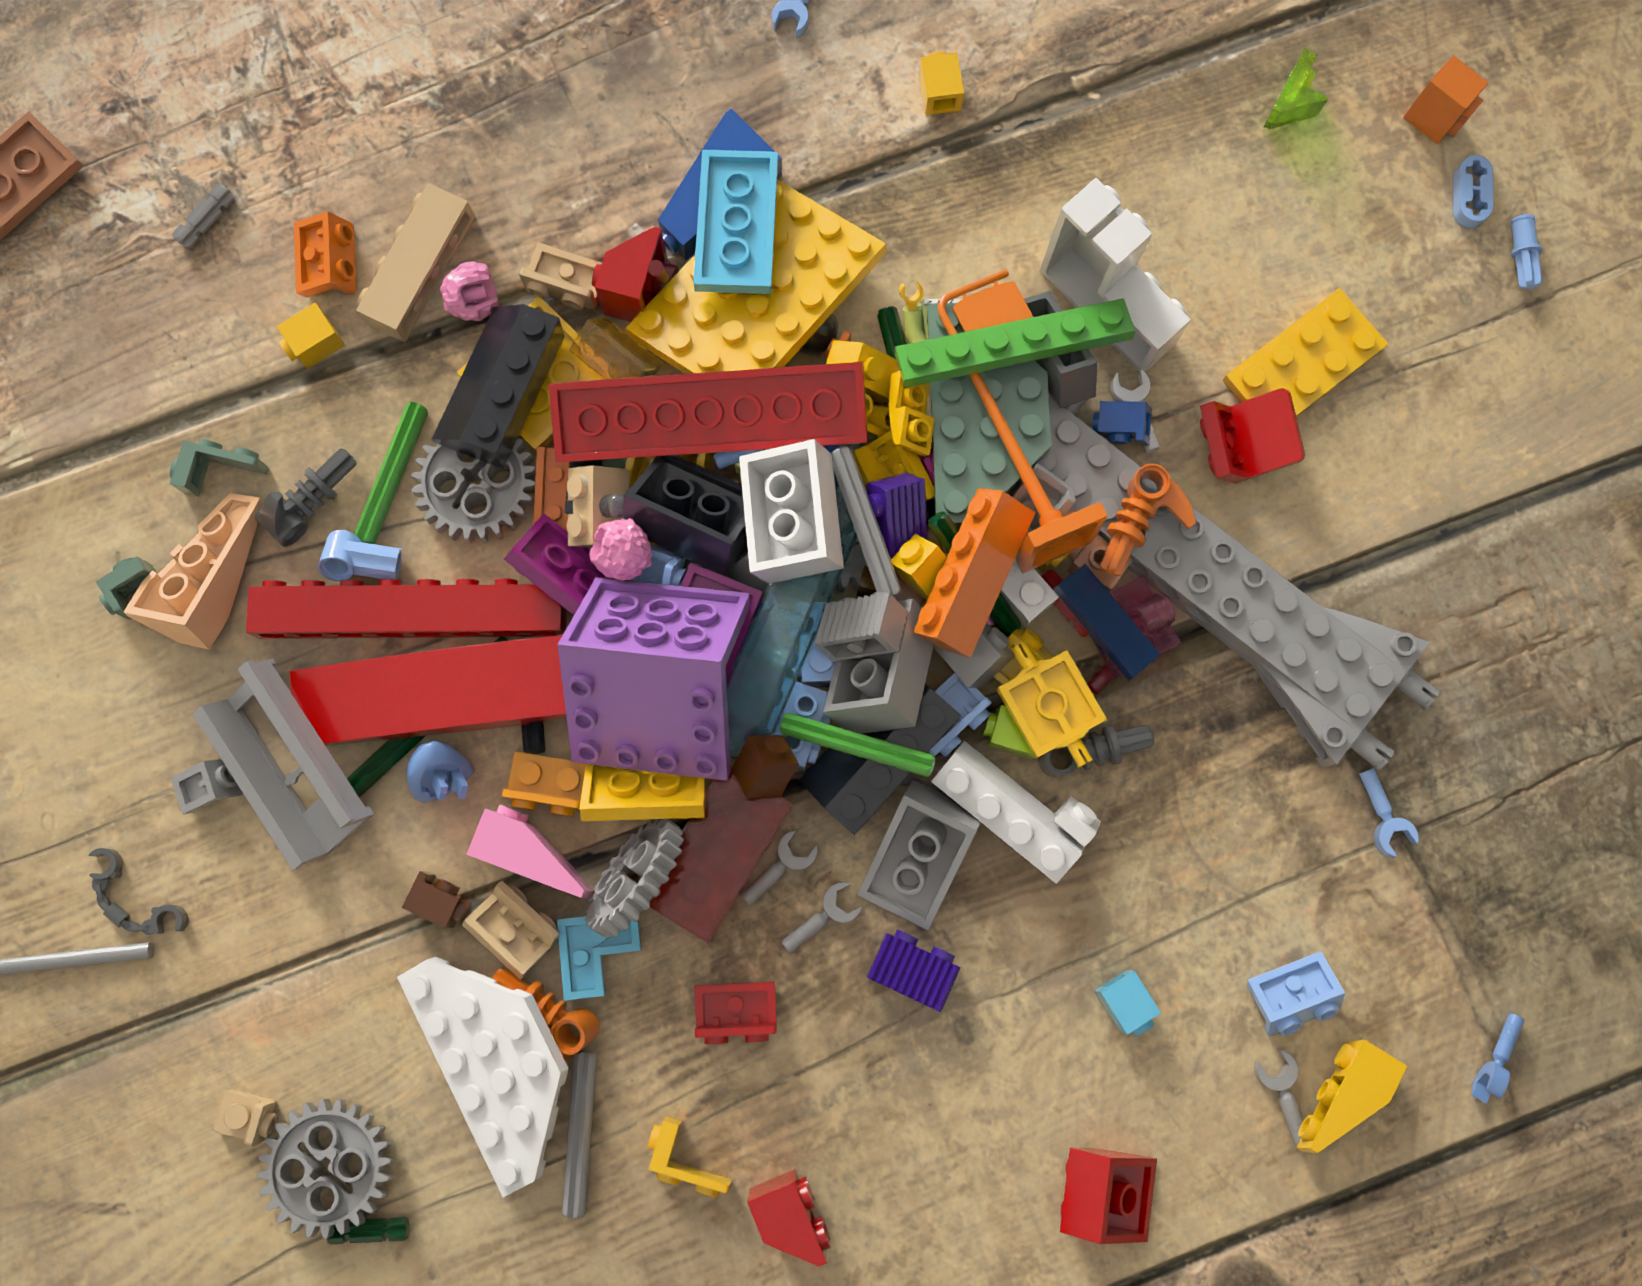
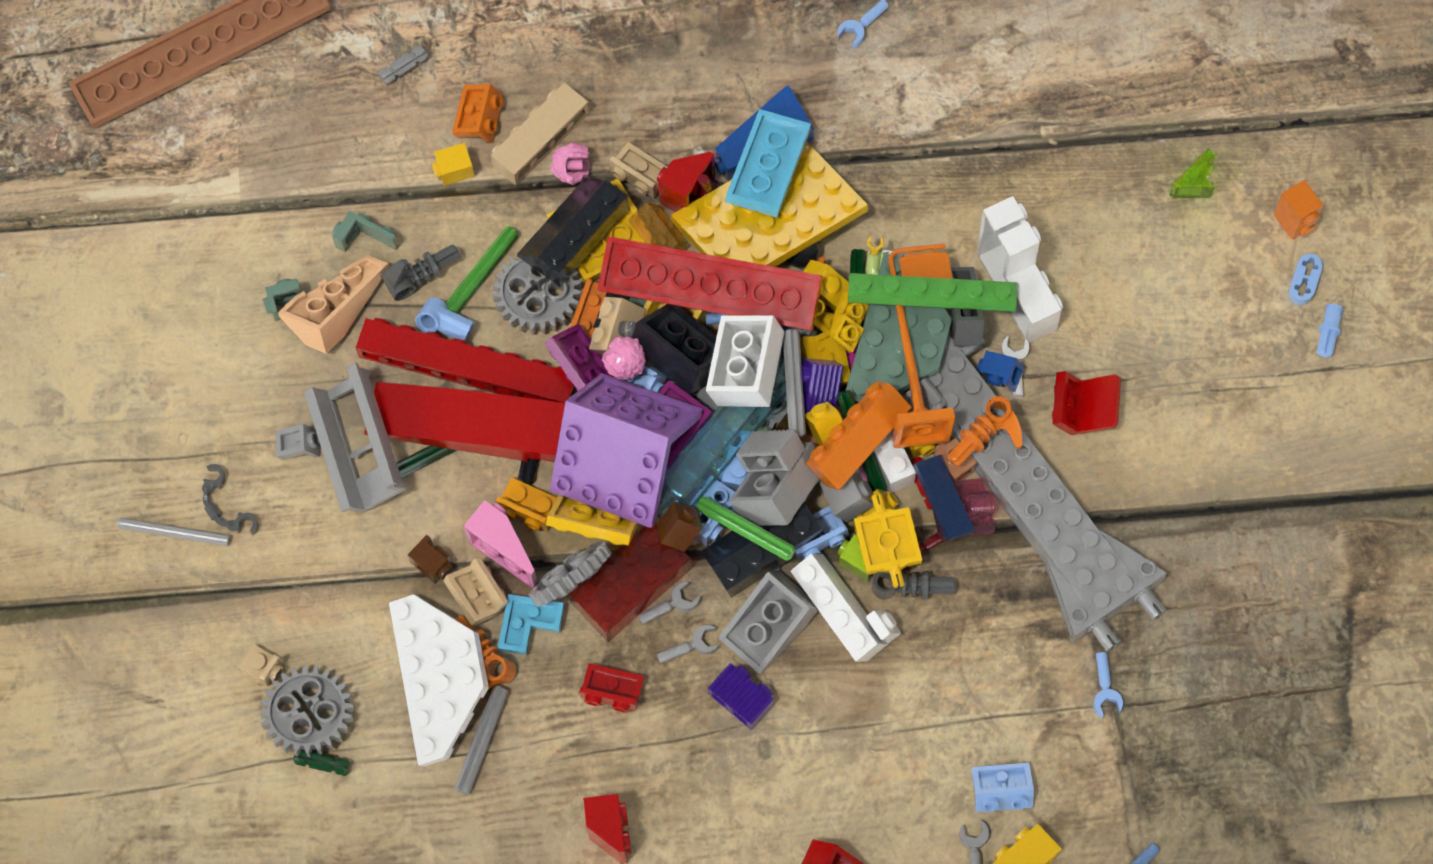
camera: 20 degrees right, 10 degrees down
medium blue piece [406,739,474,803] -> none
yellow bracket [647,1116,732,1197] -> none
yellow brick [918,51,964,116] -> none
medium azure brick [1094,970,1161,1036] -> none
yellow plate [1223,288,1388,417] -> none

